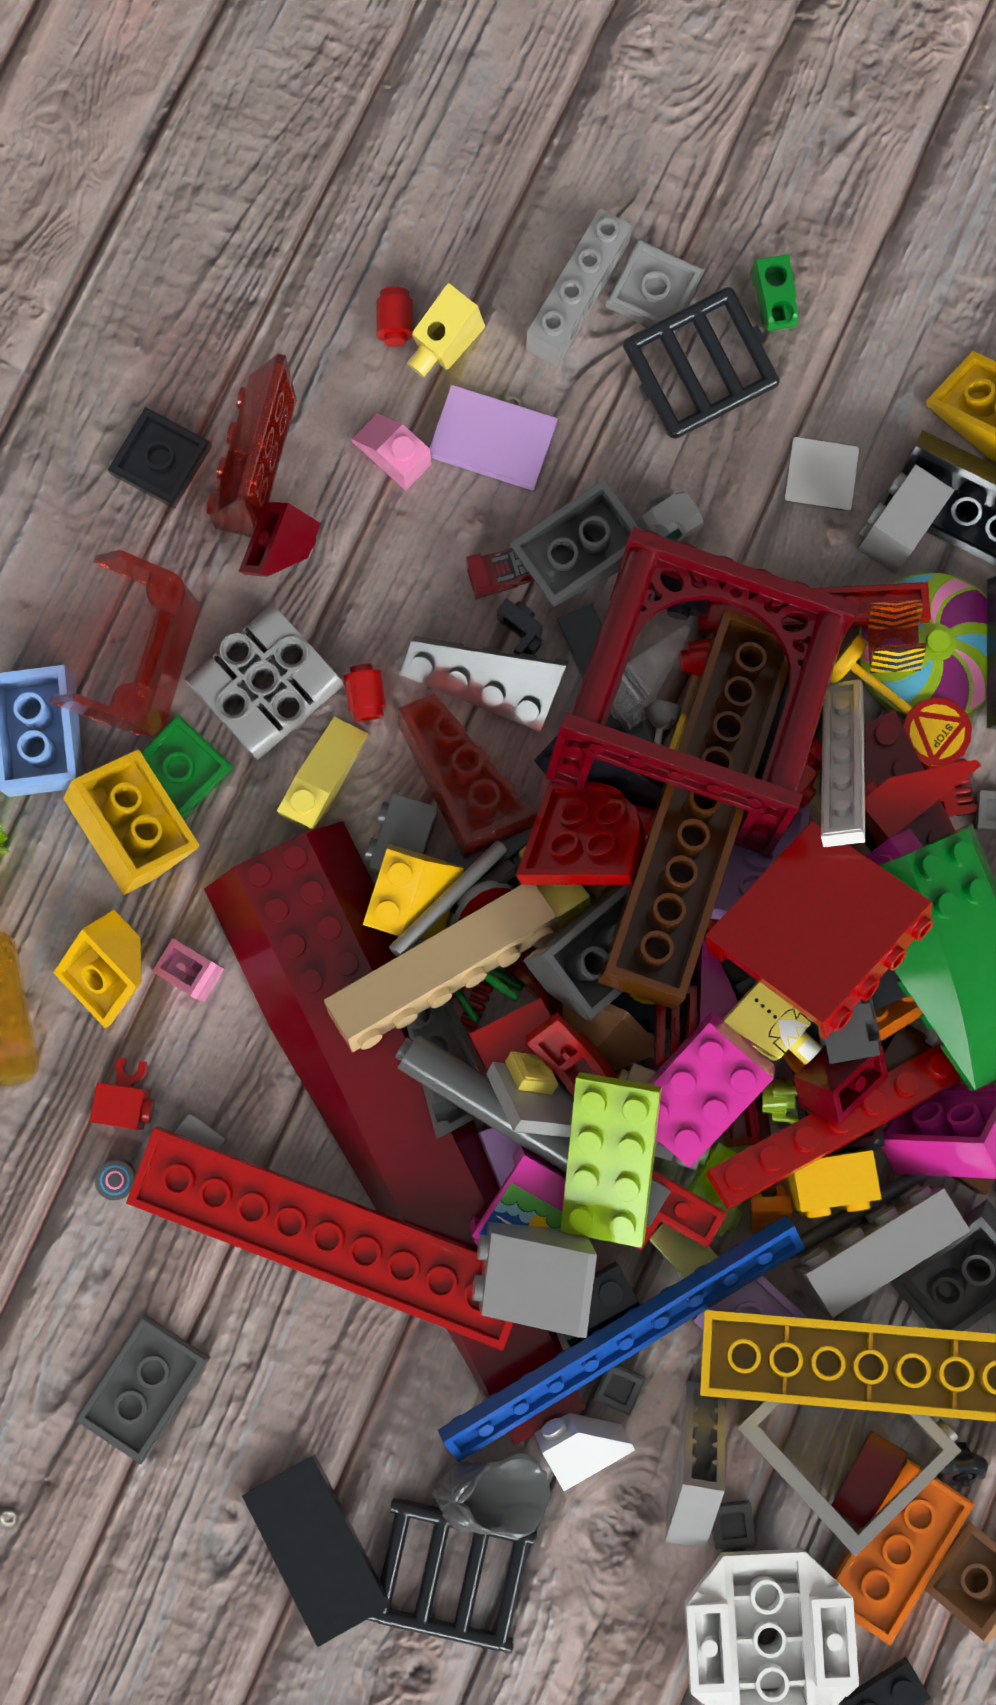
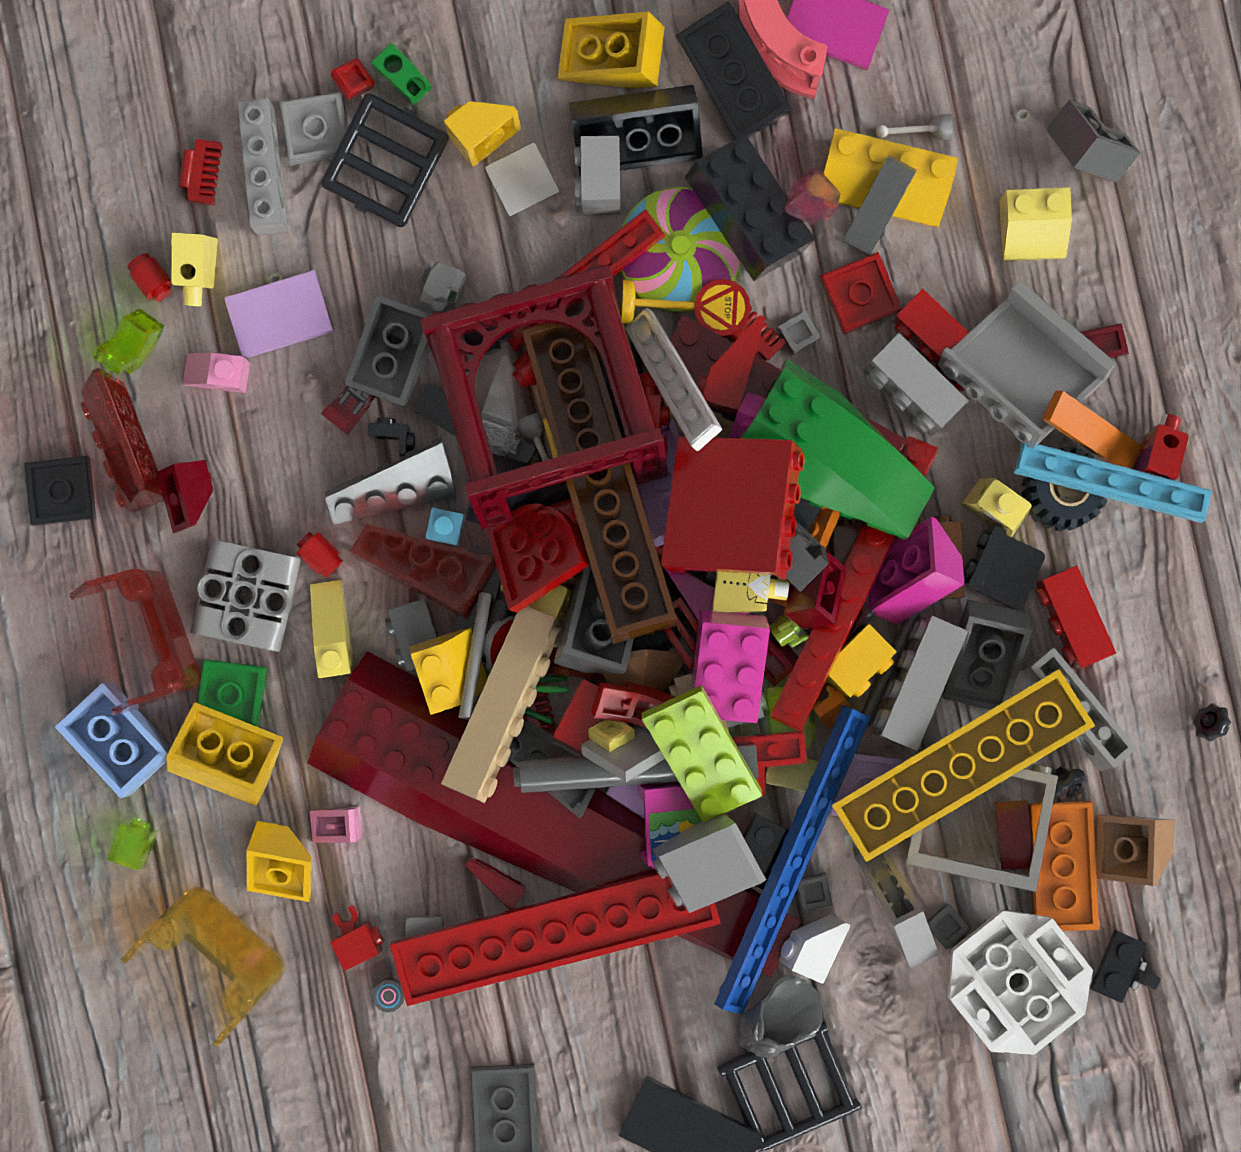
camera: 30 degrees left, 5 degrees up
clear red piece [867,600,926,673] -> none
none -> clear neon green brick [92,308,165,375]
none -> red piece [179,139,223,205]
none -> red tile [330,58,375,101]
none -> medium azure brick [425,508,466,548]
none -> yellow slope [444,101,521,168]
none -> dark red slope [466,856,526,910]

